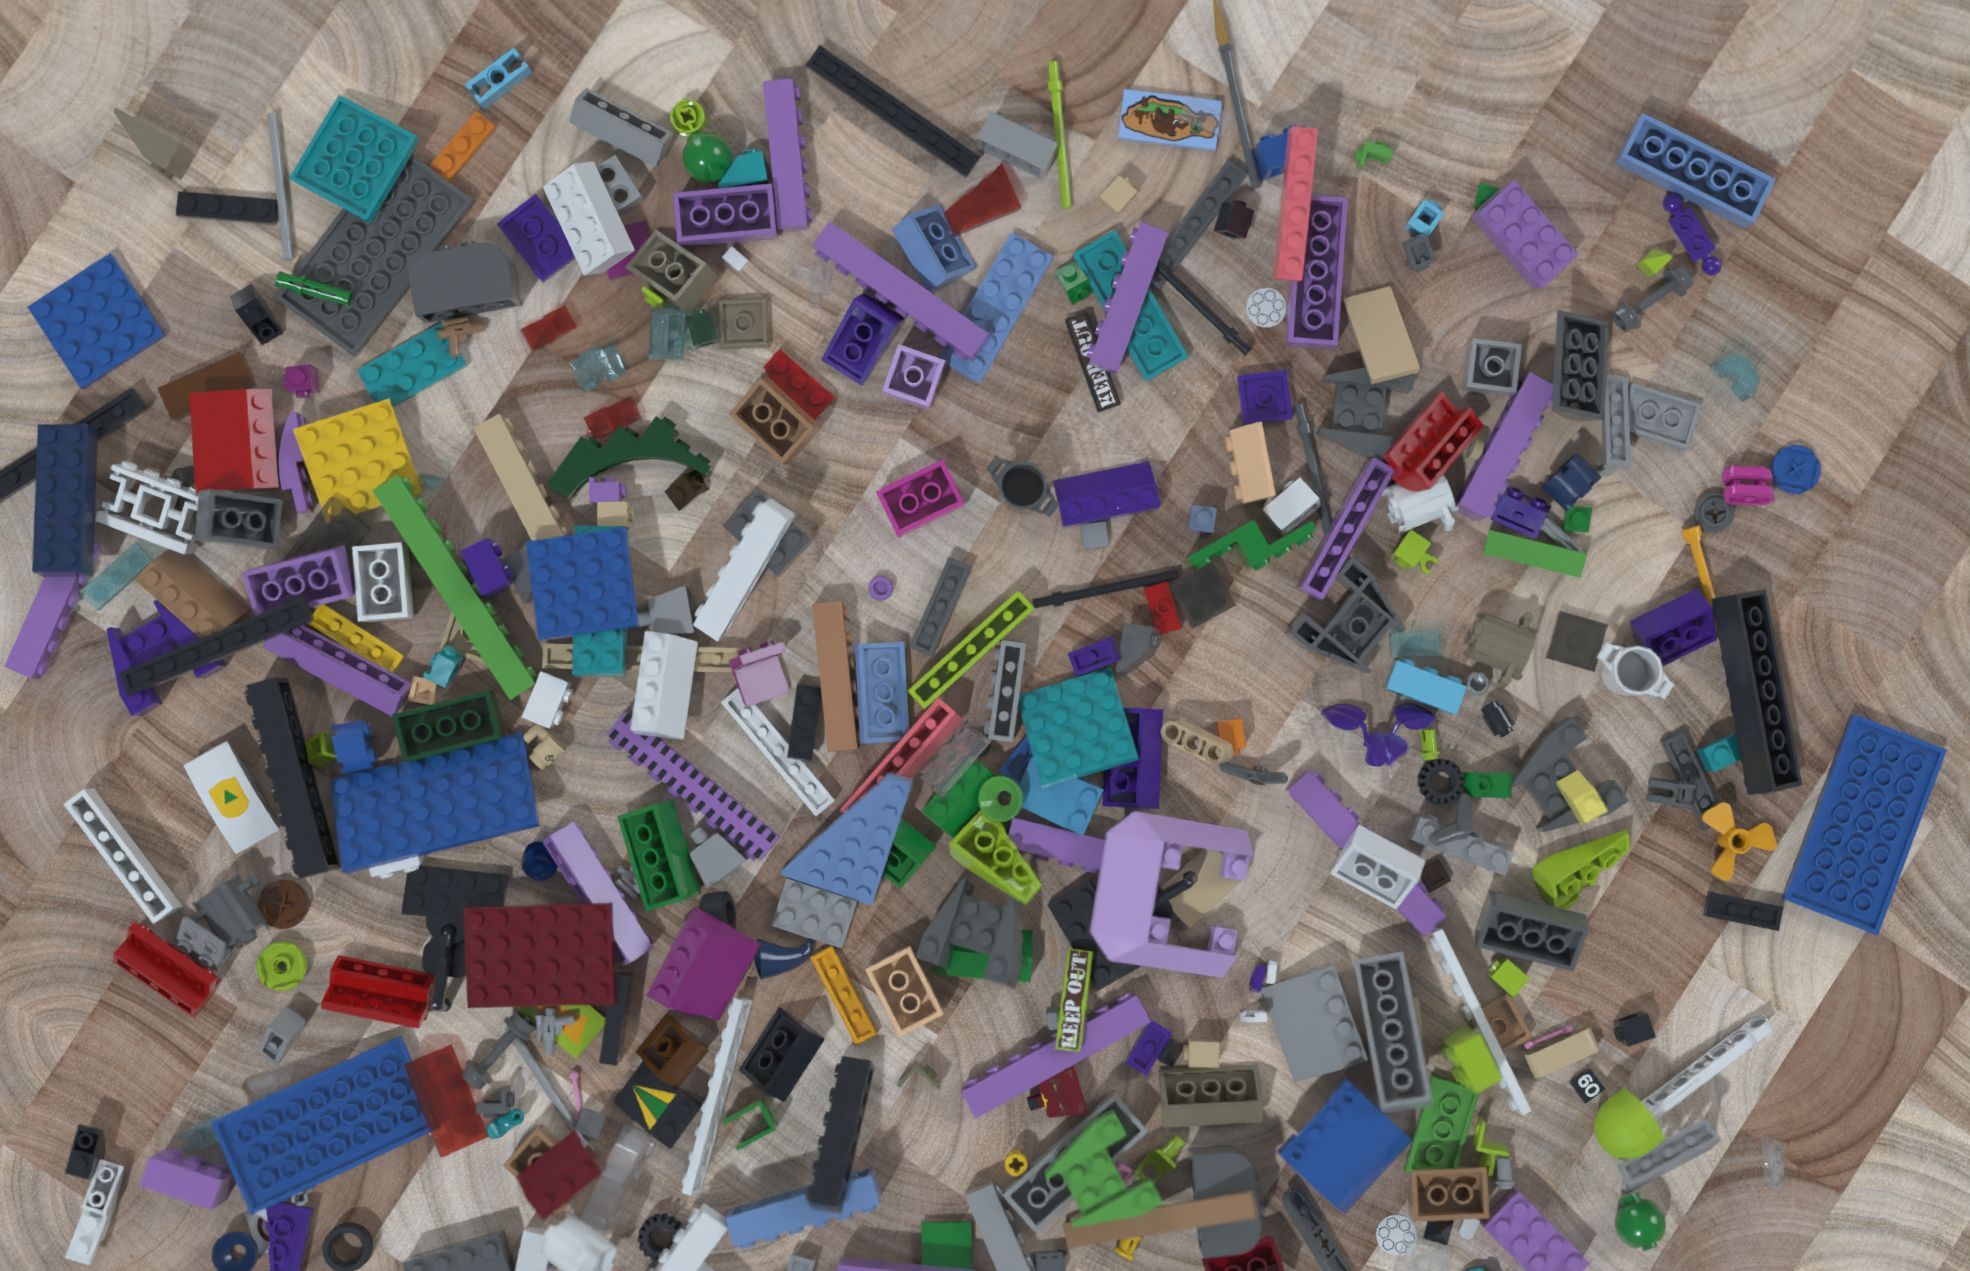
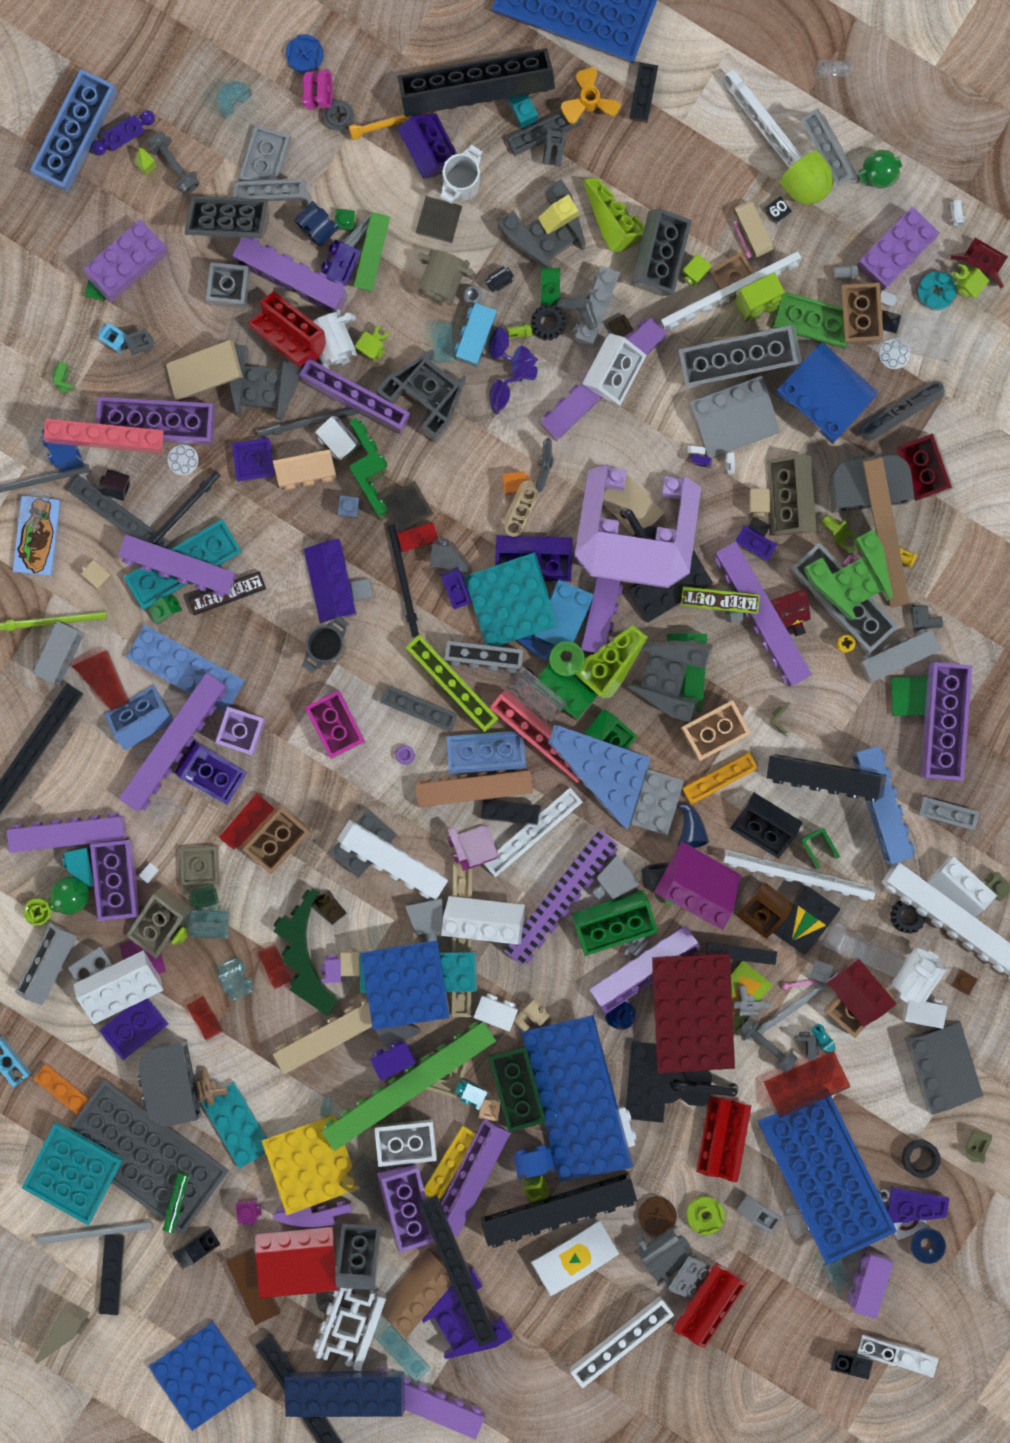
camera: 90 degrees left, 0 degrees up
lime bracket [1472,1116,1510,1176] -> none
black brick [1613,1011,1656,1047] -> none

